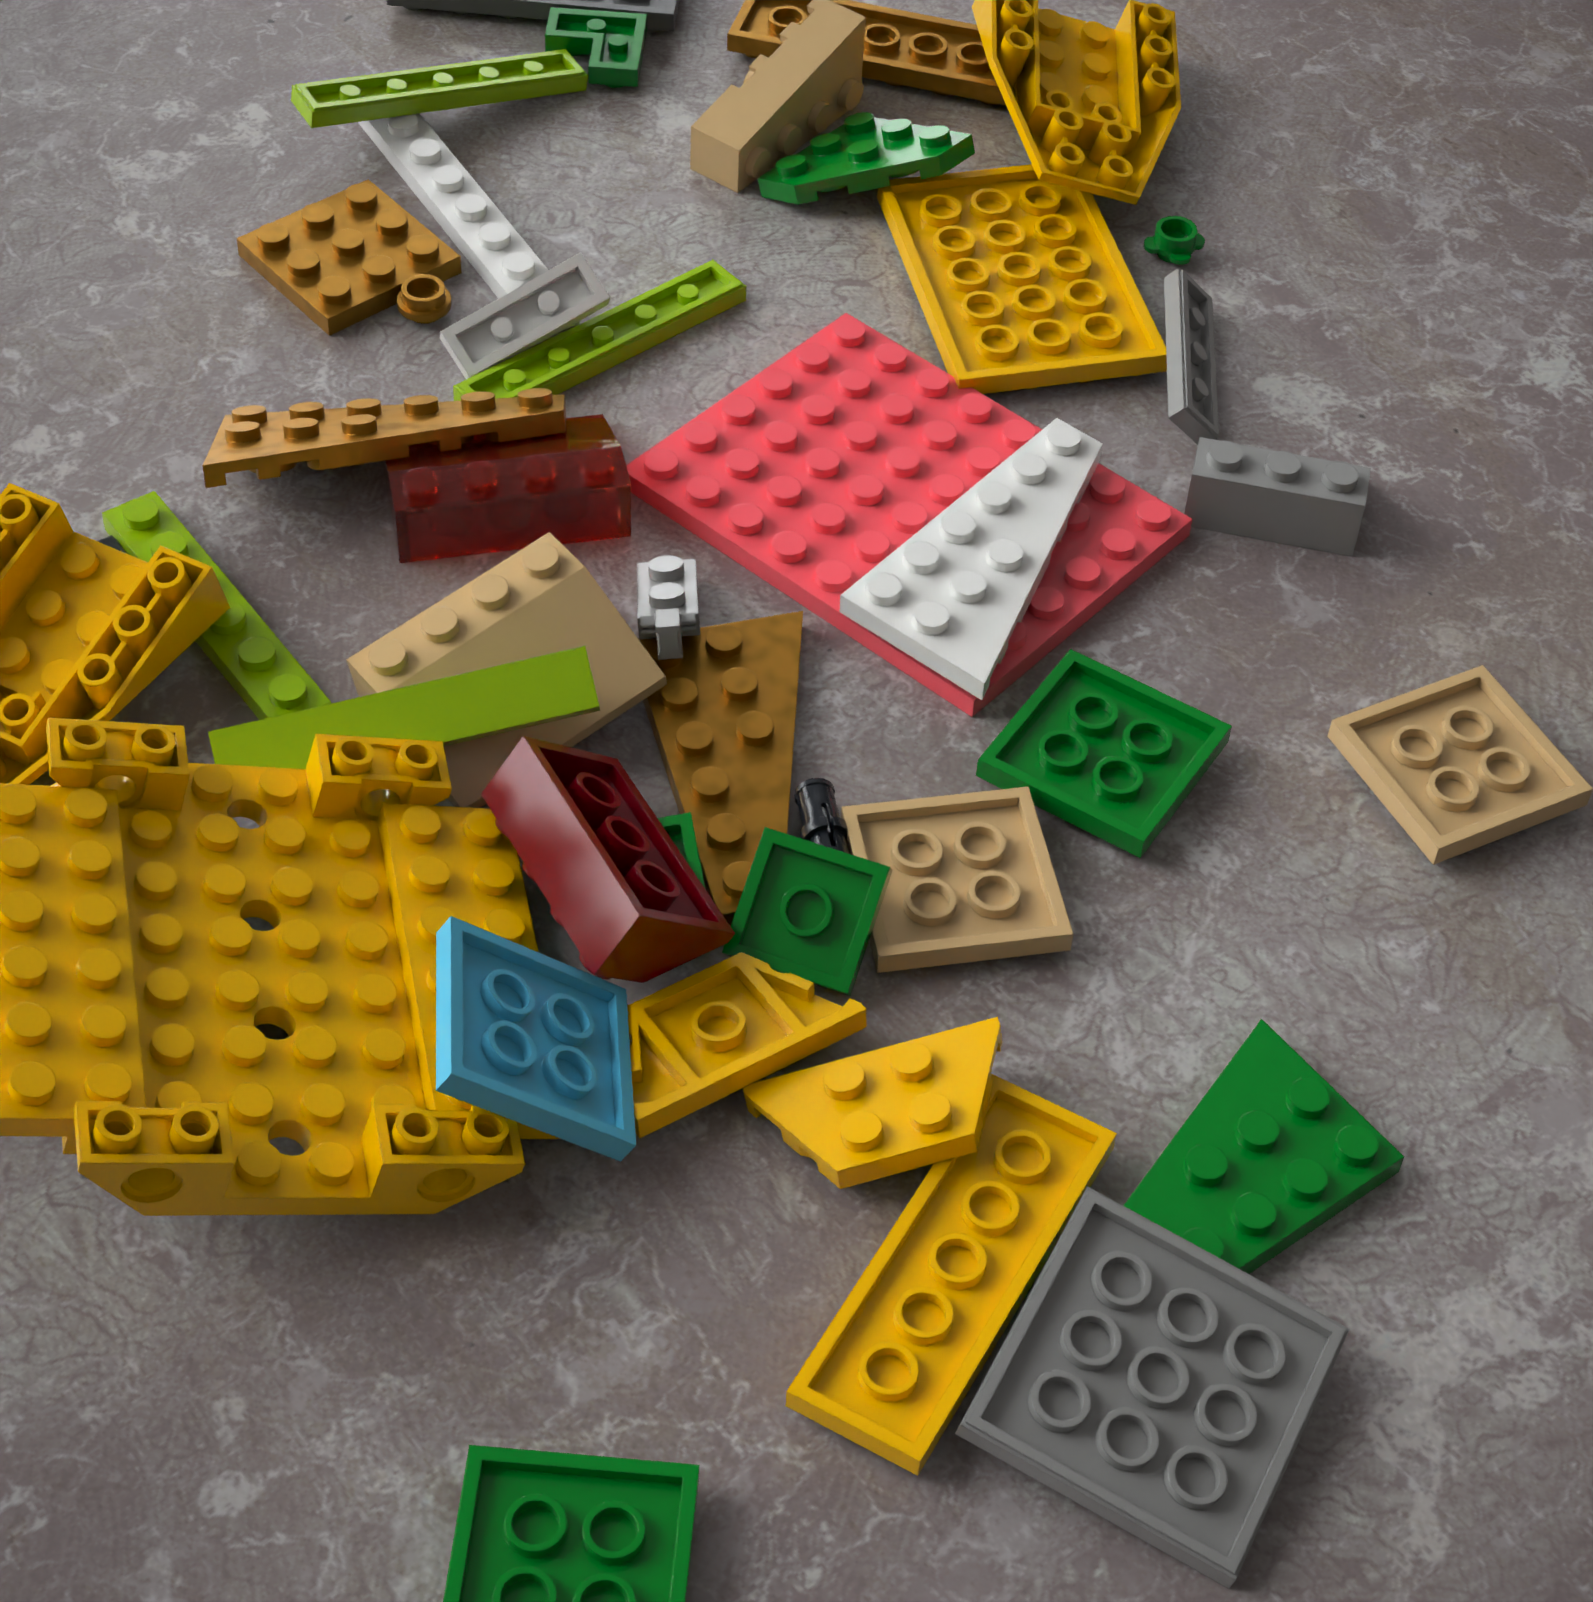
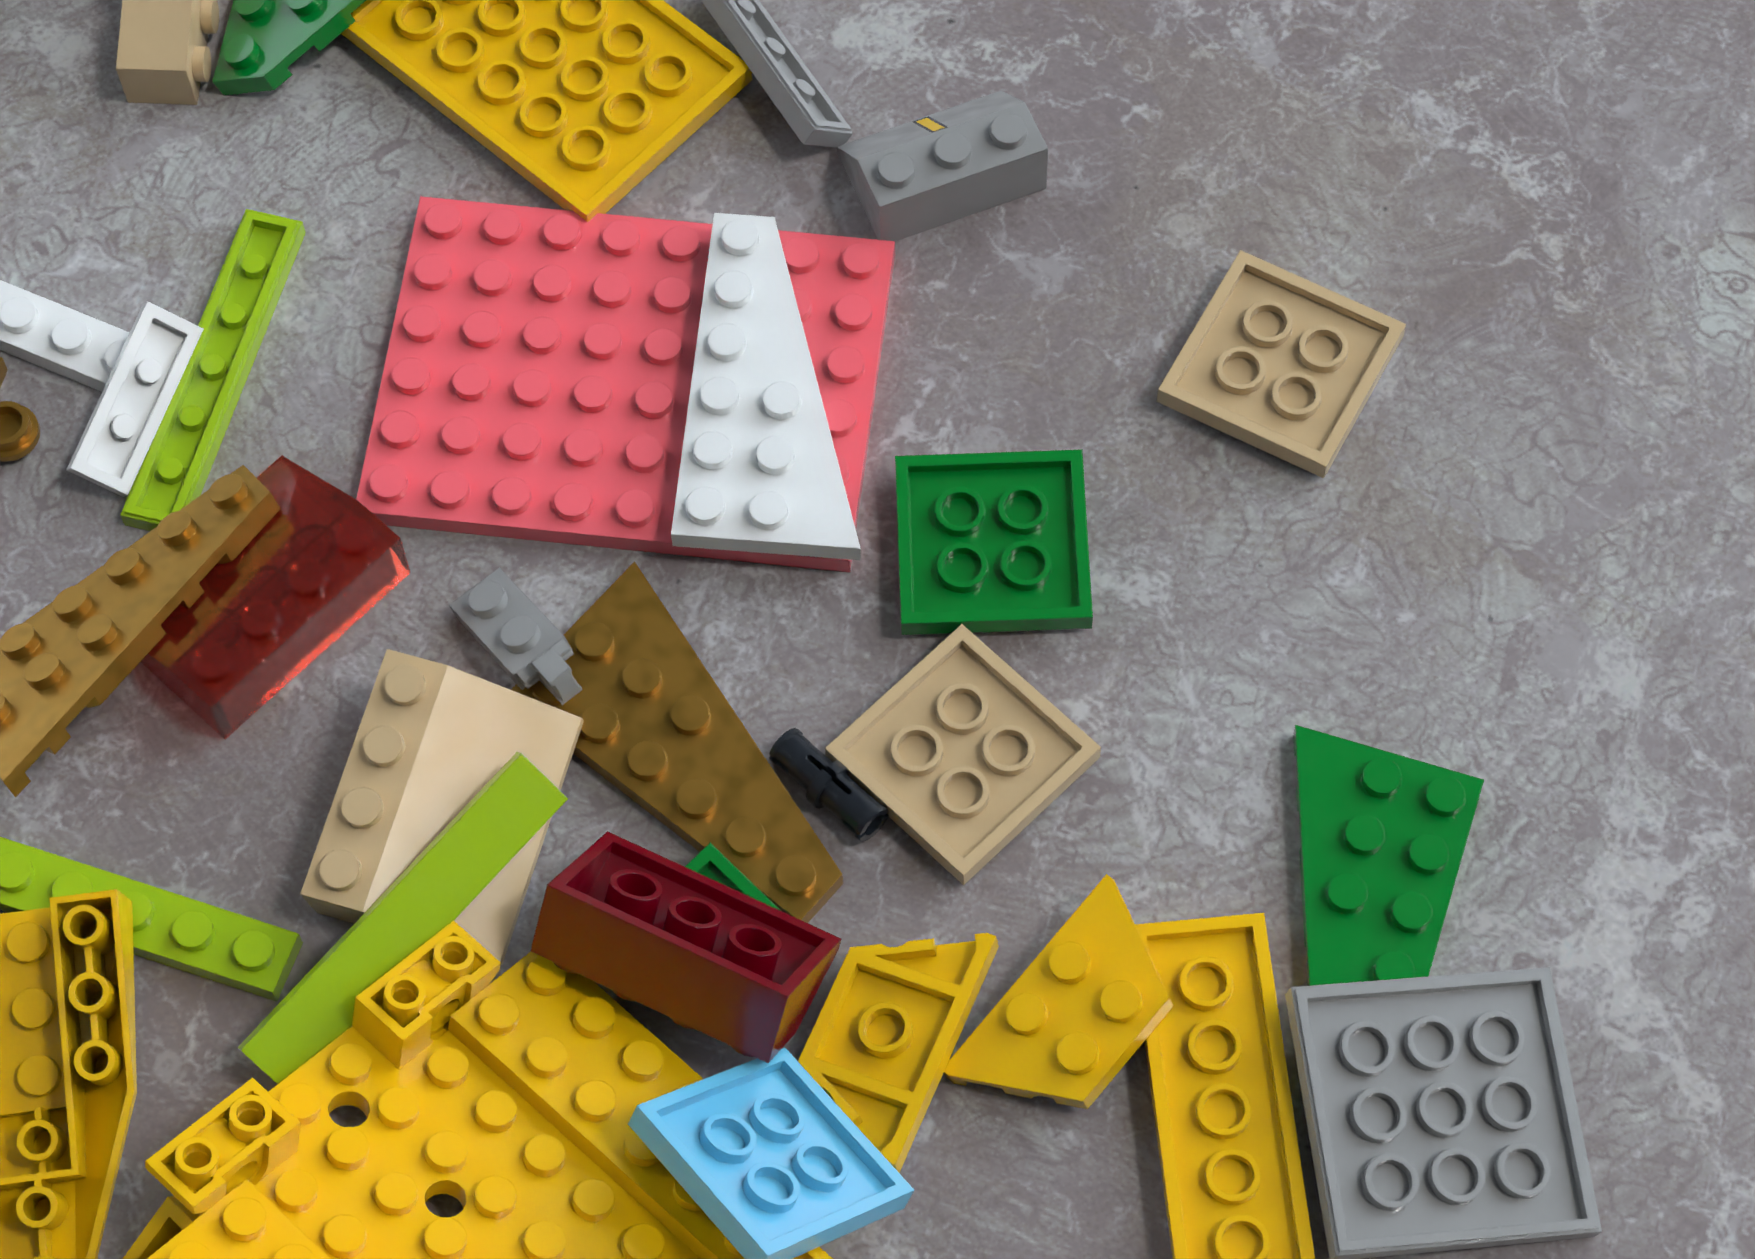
camera: 30 degrees left, 15 degrees up
green plate [722,827,893,996] -> none

